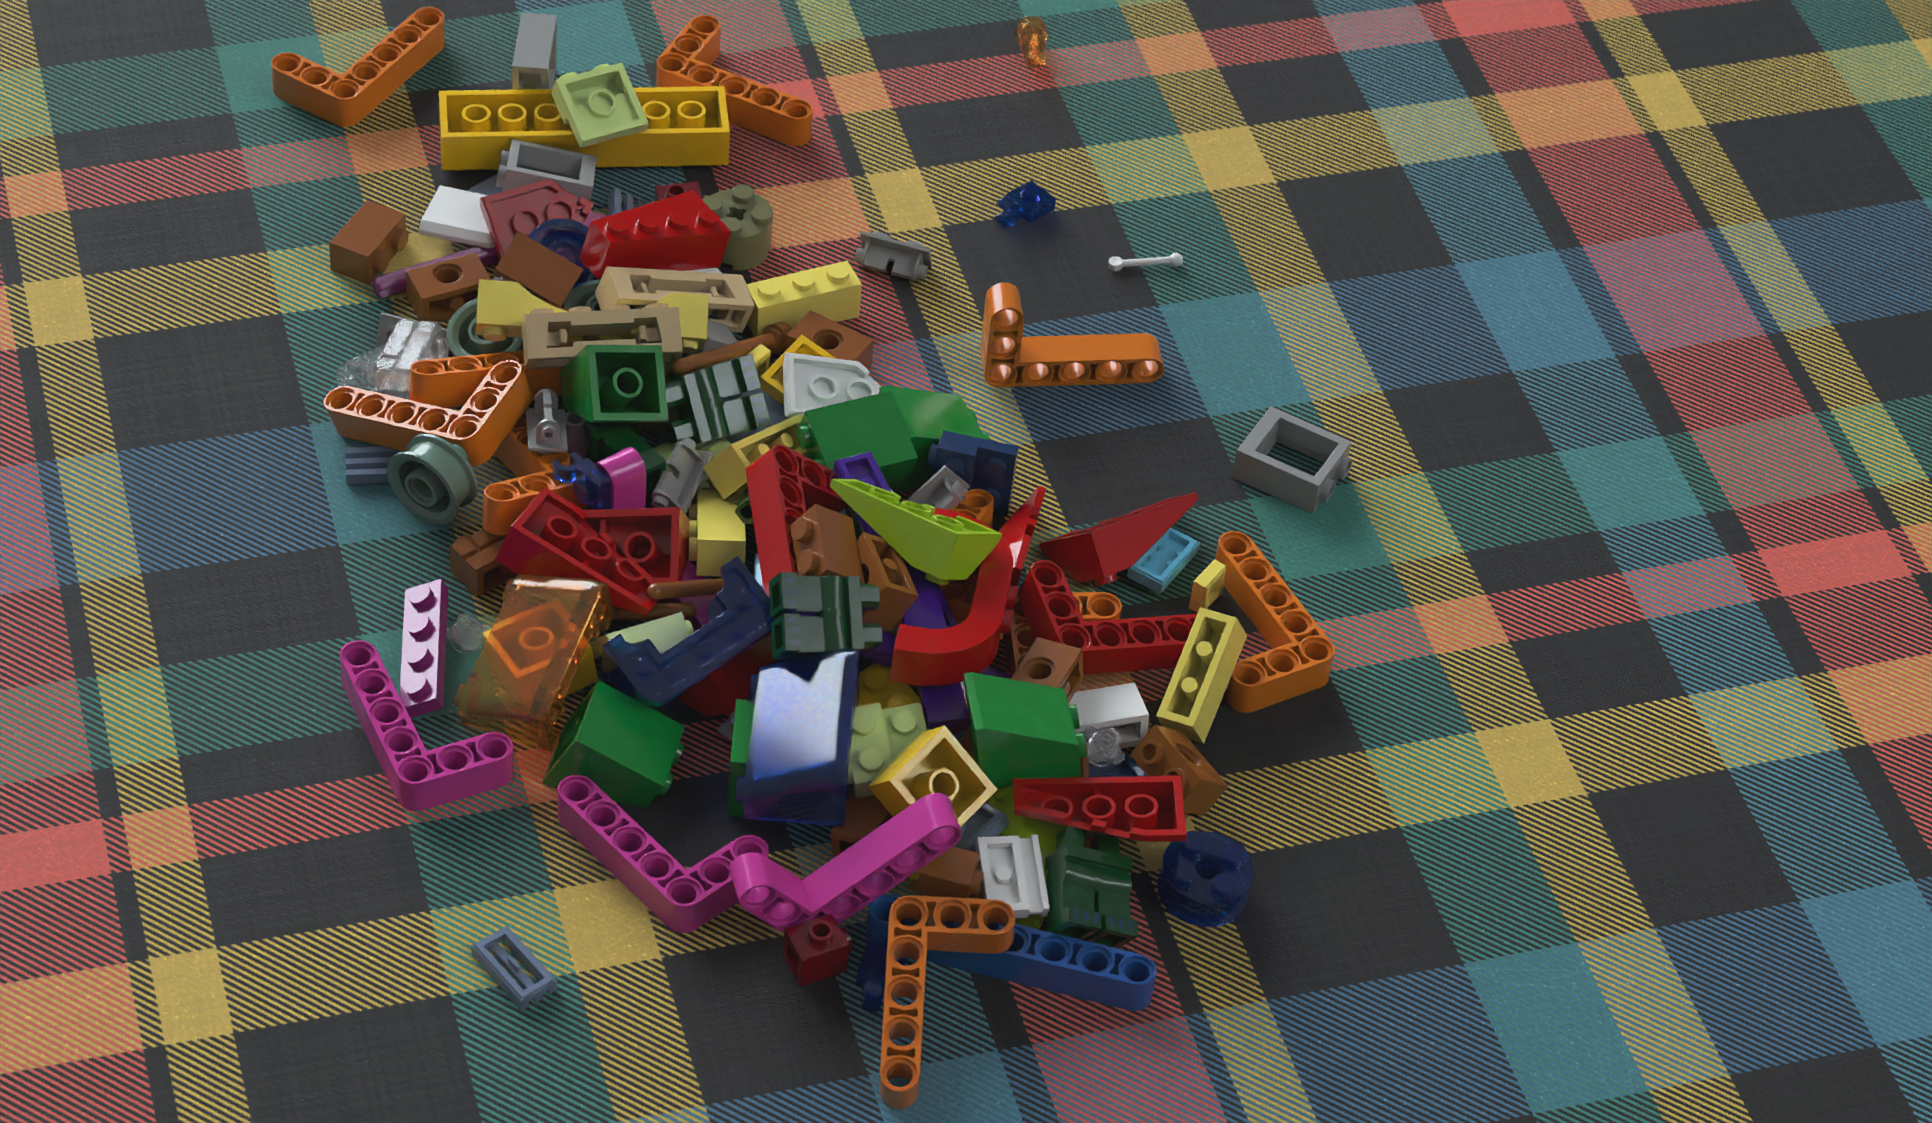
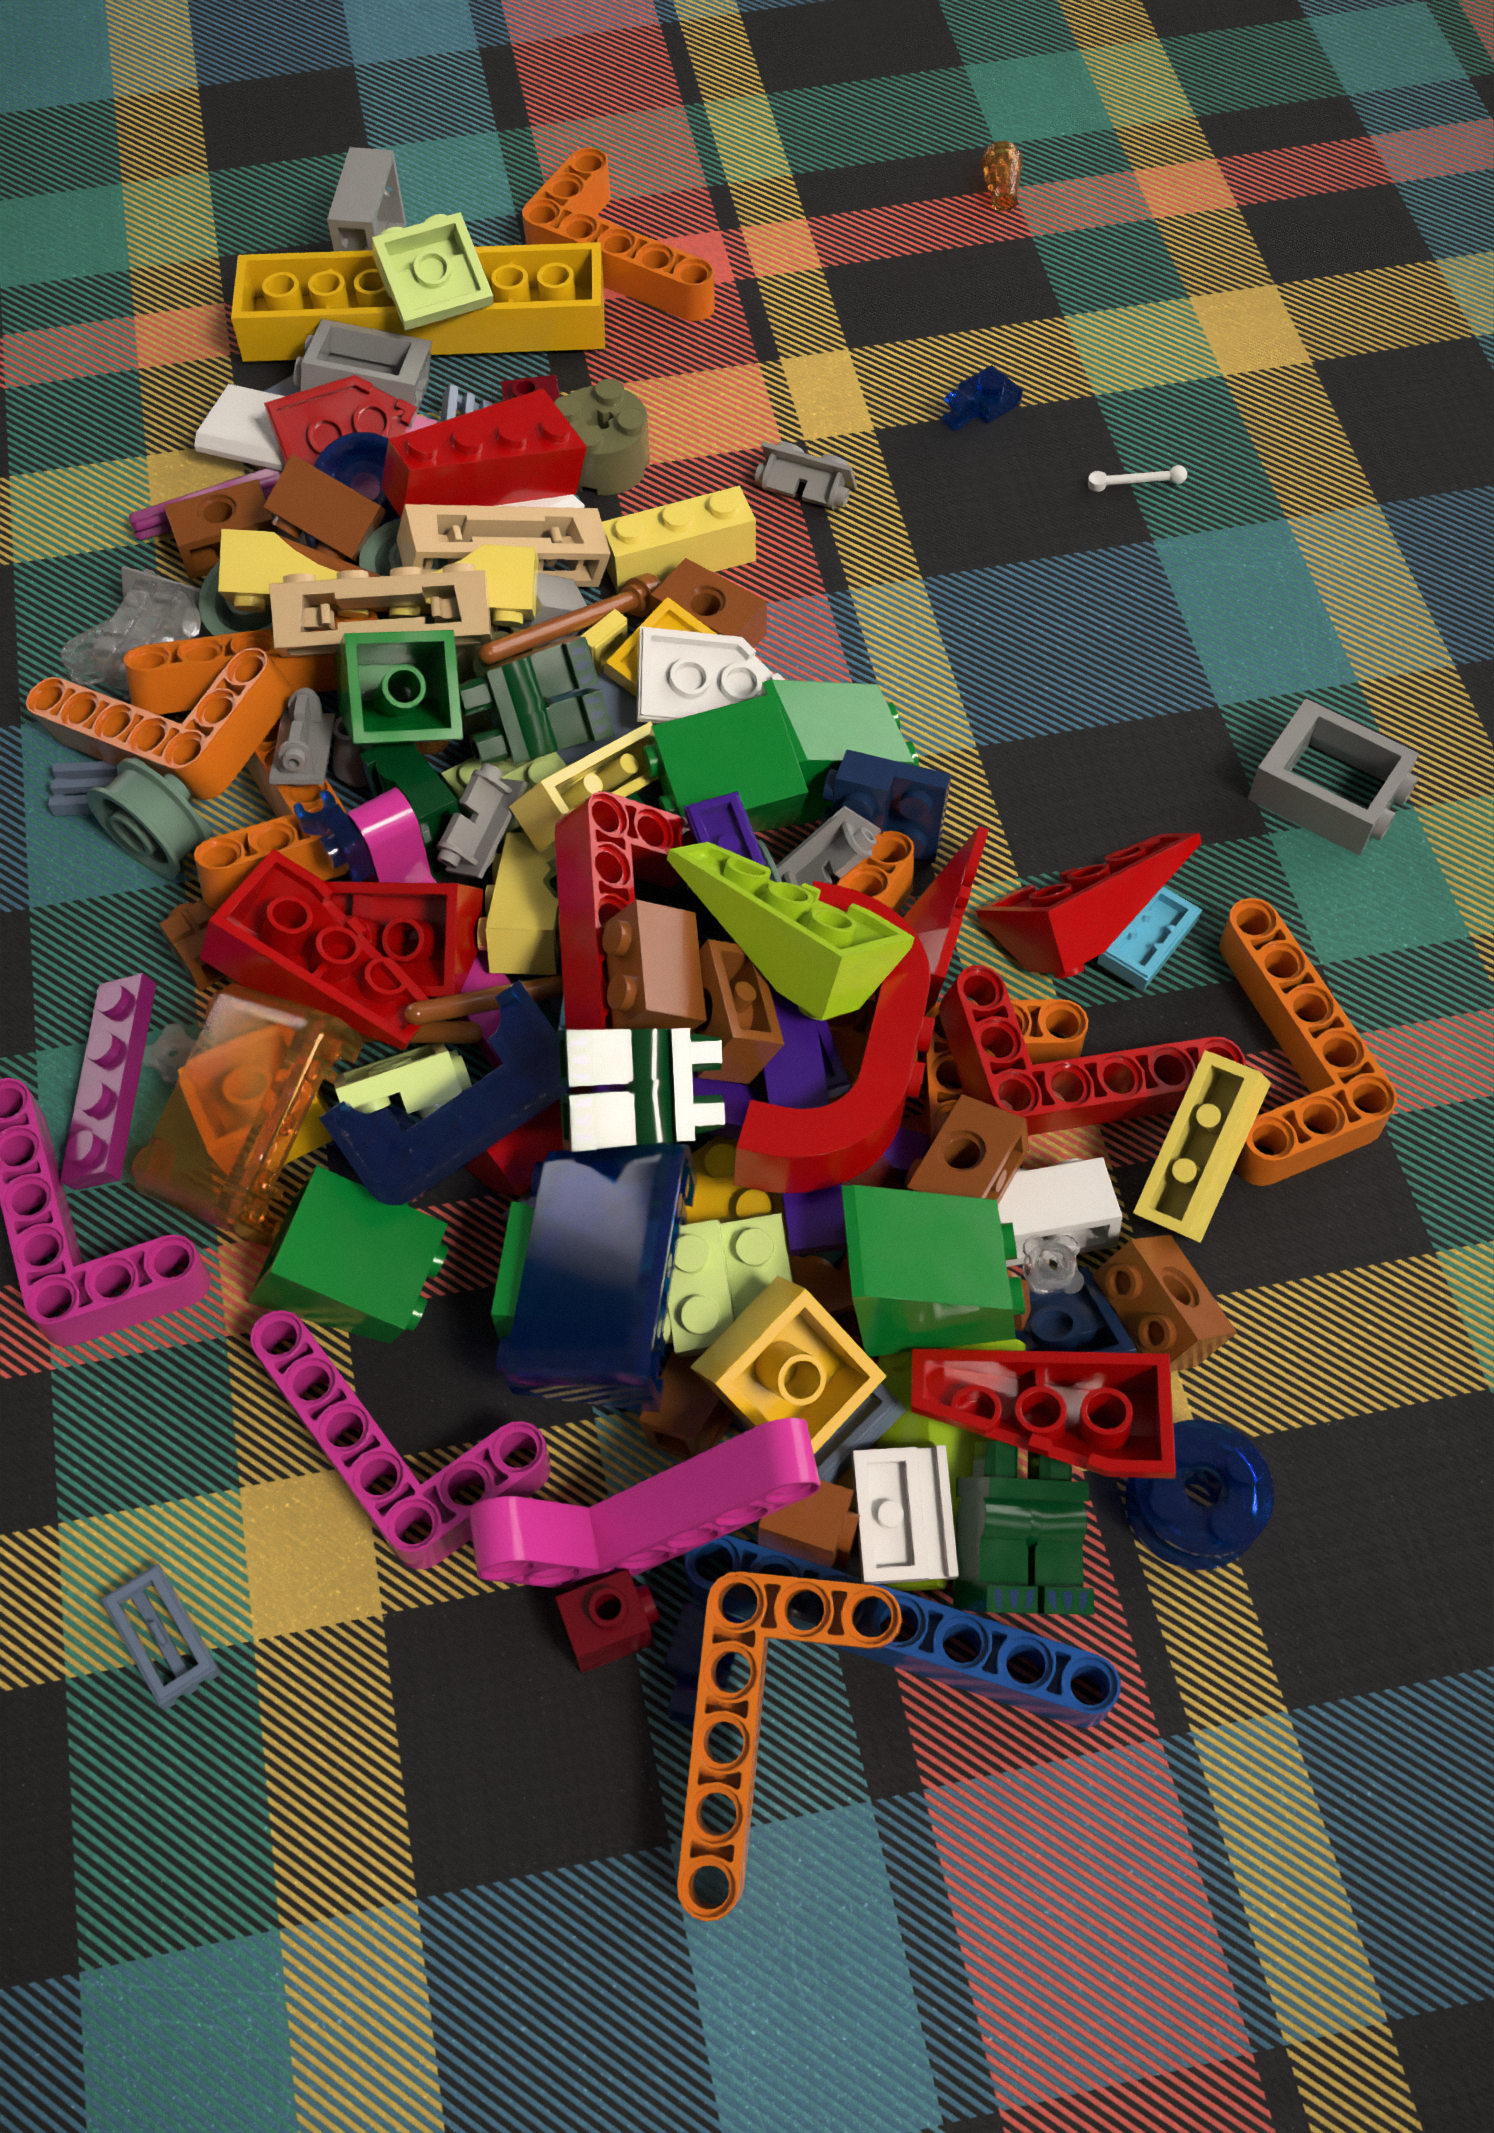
camera: 10 degrees right, 15 degrees up
orange beam [271,7,445,127] -> none
dark orange brick [329,200,409,284] -> none
orange beam [980,282,1164,387] -> none
light yellow tile [1189,559,1226,613] -> none

